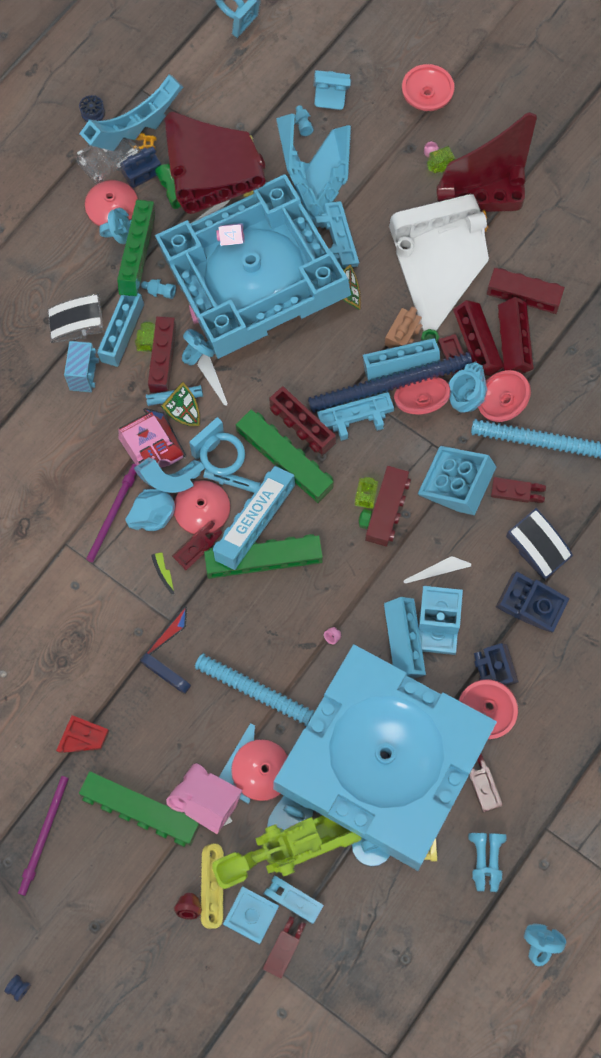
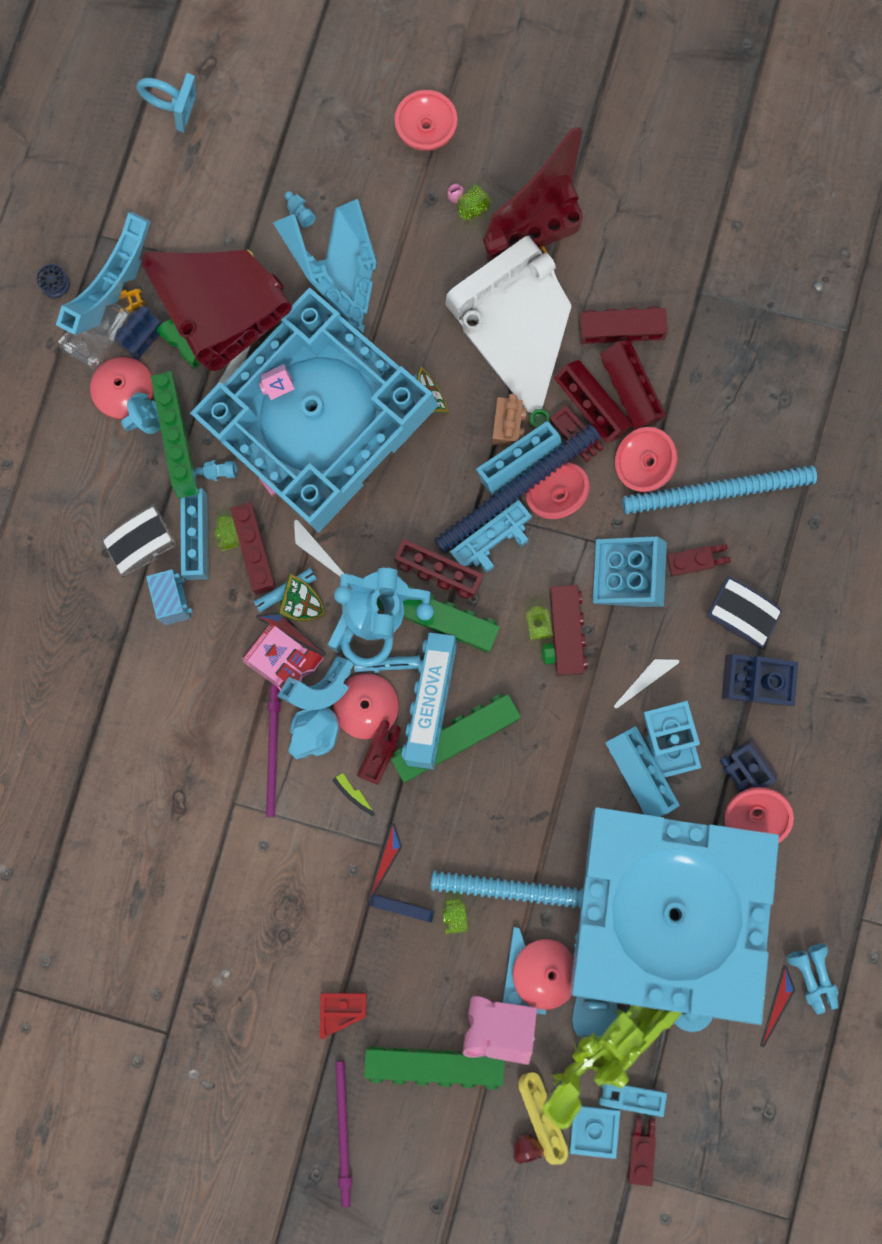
camera: 20 degrees left, 10 degrees up
medium azure tile [182,329,215,366] -> none
medium azure piece [313,70,351,110] -> none
medium azure hinge [313,201,359,268] -> none
bright pink hinge [324,627,341,645] -> none
medium azure helmet [449,362,487,412] -> none
hinge [469,753,503,813] -> none
none -> medium azure piece [334,568,434,640]
none -> clear neon green brick [443,899,468,934]
none -> sticker [761,966,795,1047]

